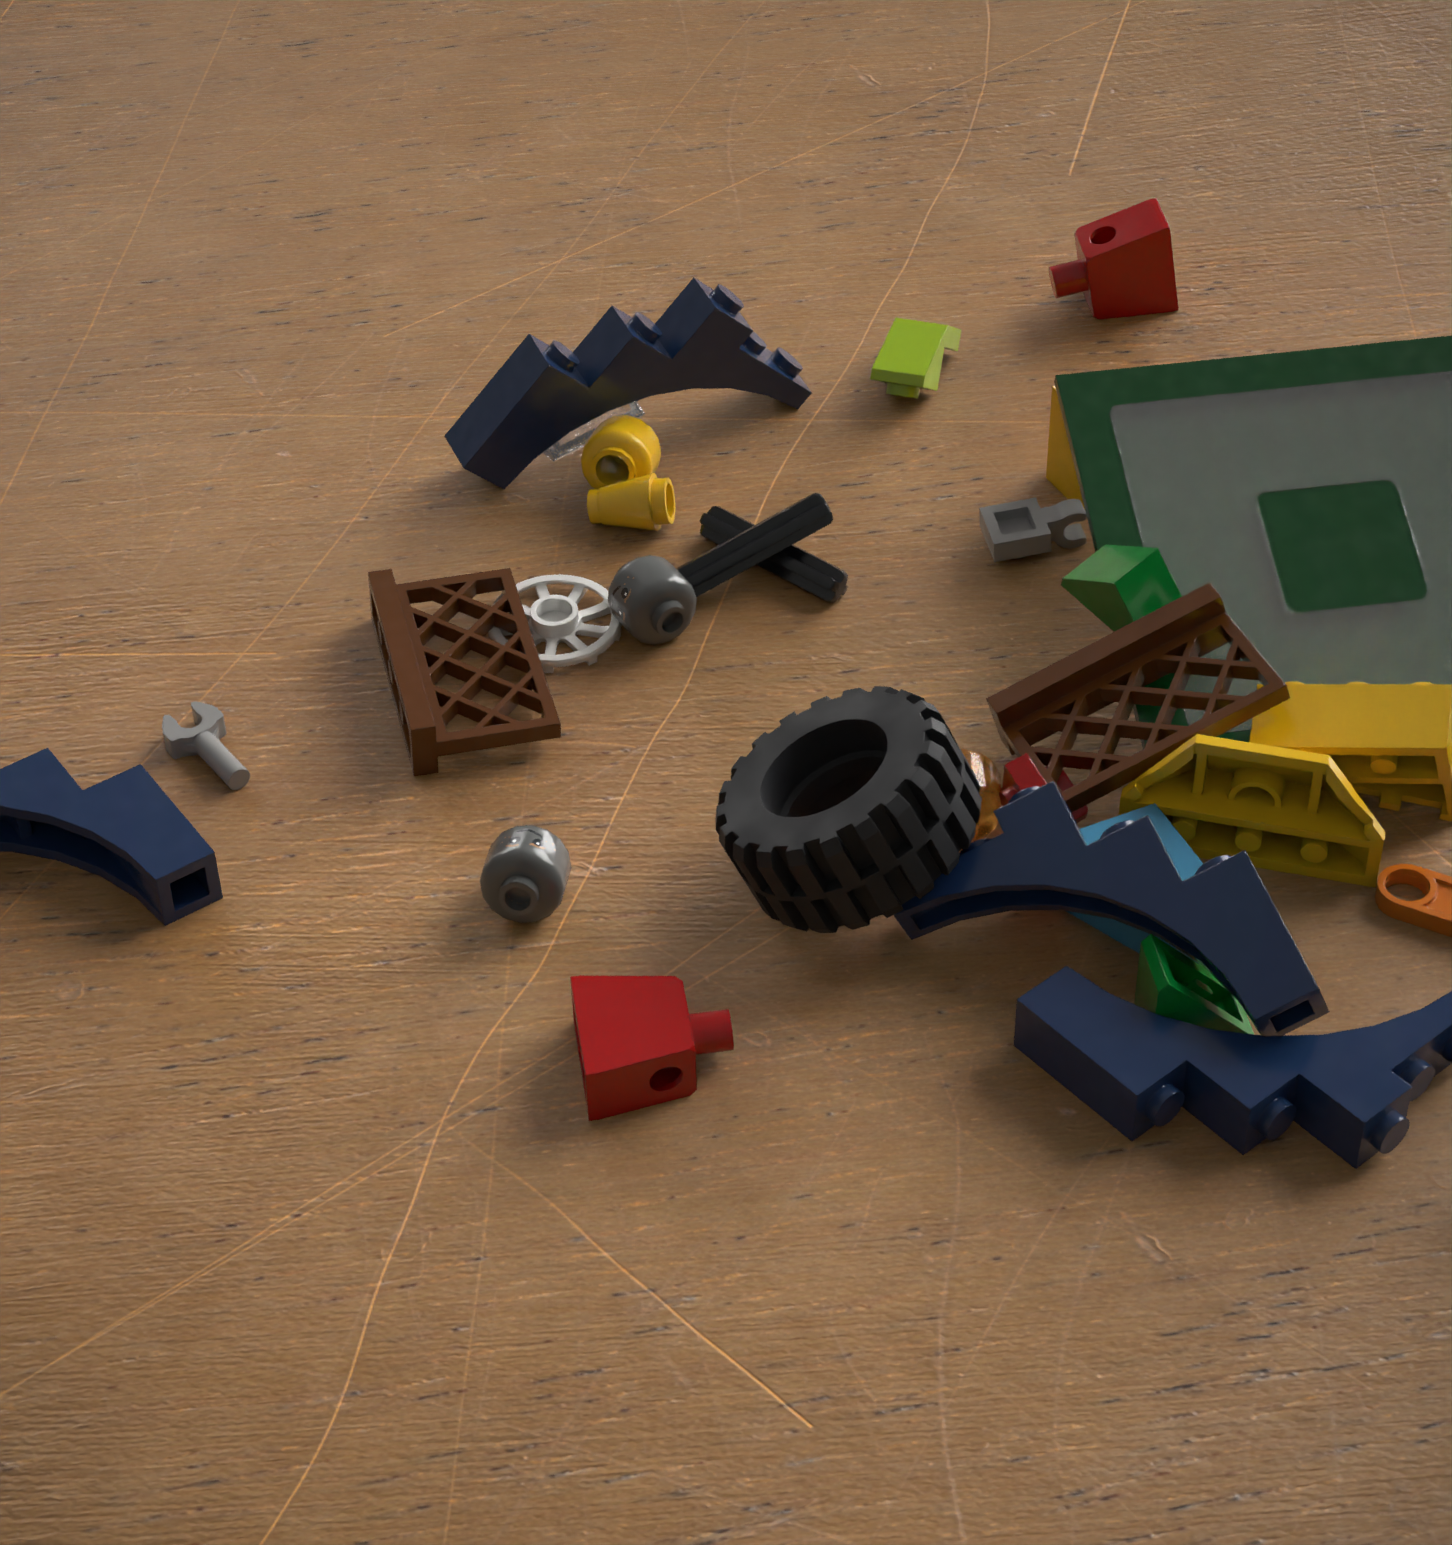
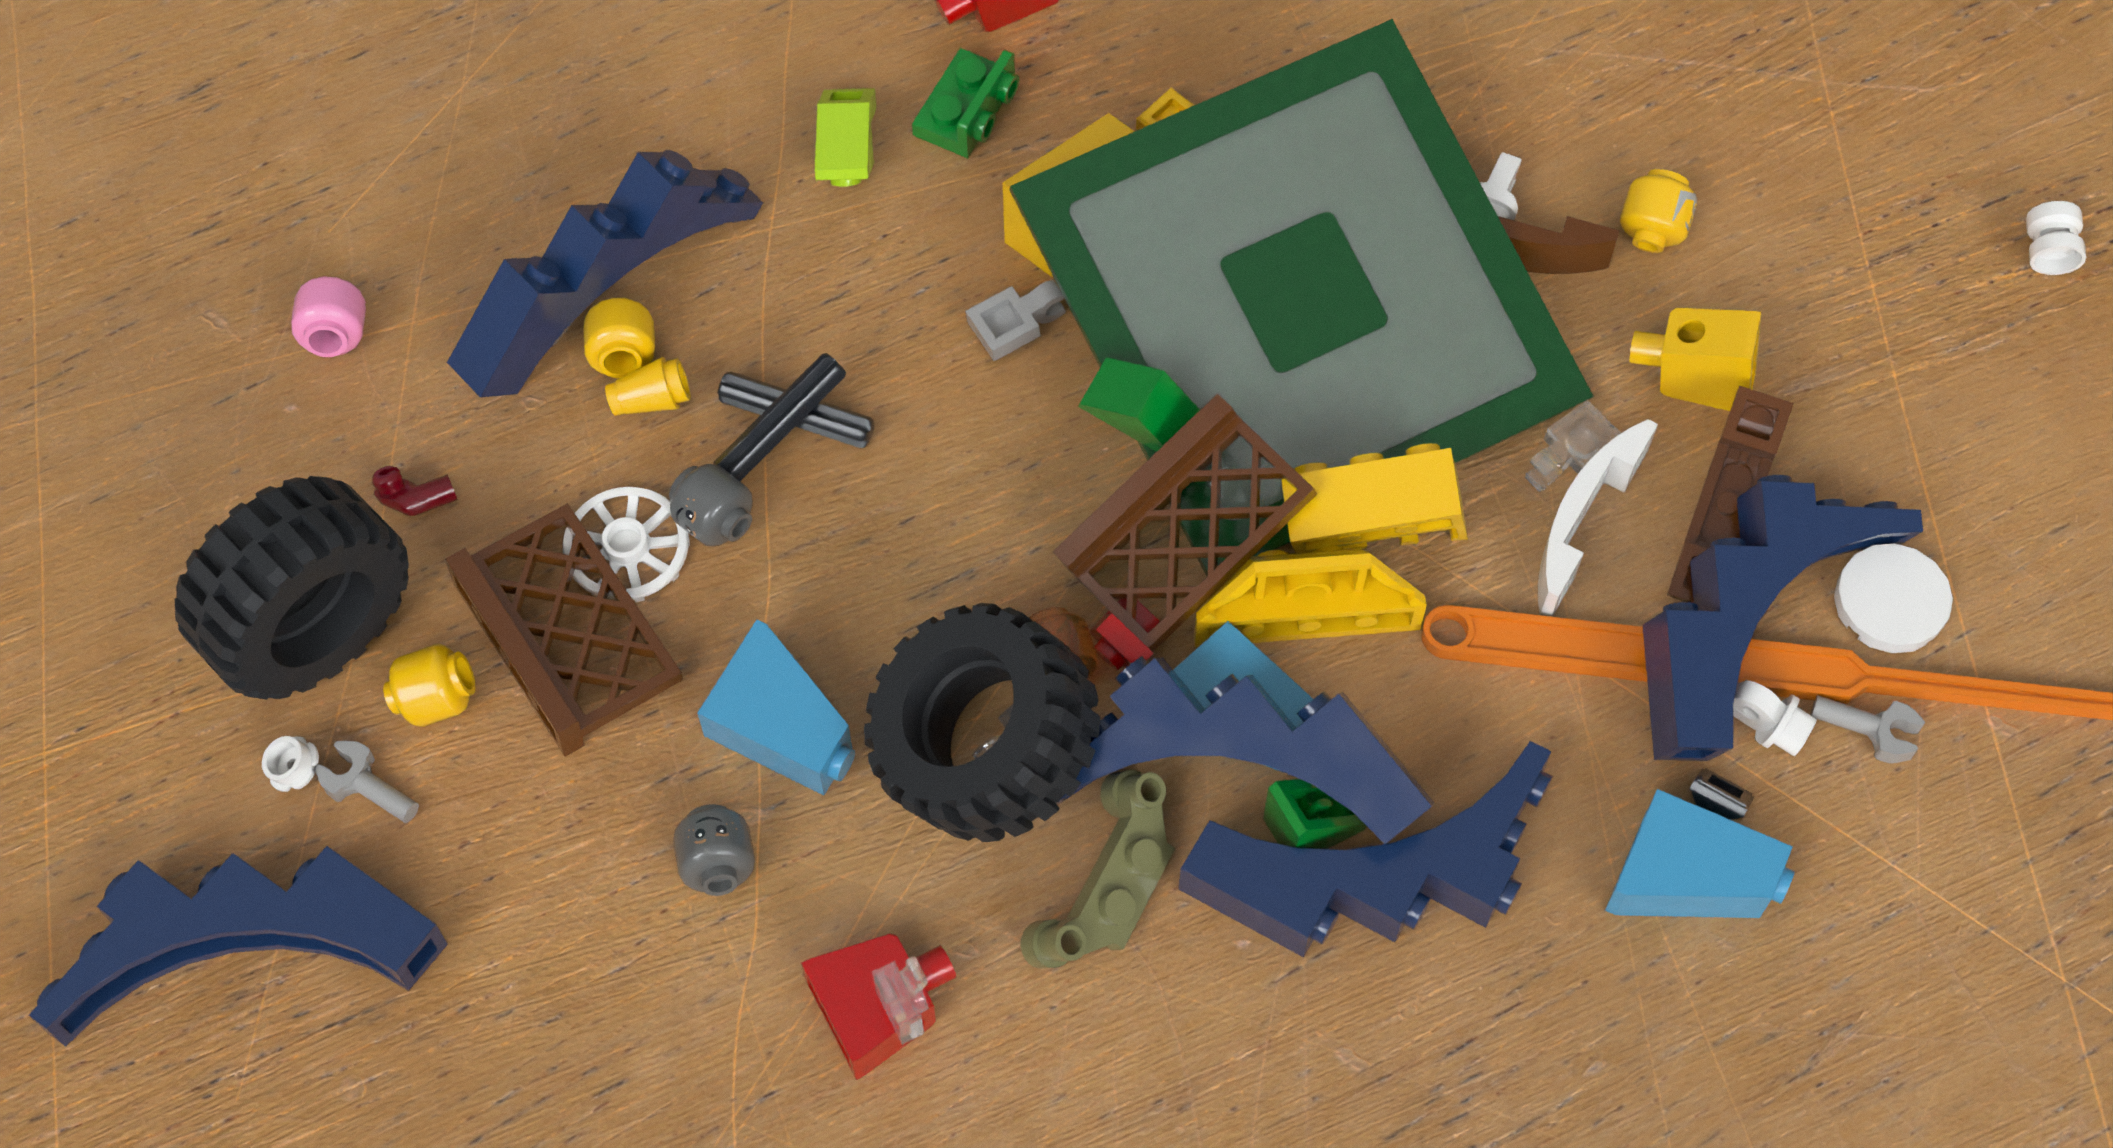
camera: 20 degrees left, 20 degrees up
none -> black tyre [174,476,409,700]
none -> white plate [262,736,319,792]
none -> bright pink head [291,276,366,357]
none -> dark red arm [372,466,458,516]
none -> yellow head [383,643,476,727]
none -> dark azure slope [697,619,855,796]
none -> clear plate [872,957,929,1044]
none -> green bracket [912,48,1019,159]
none -> olive plate [1021,770,1175,969]

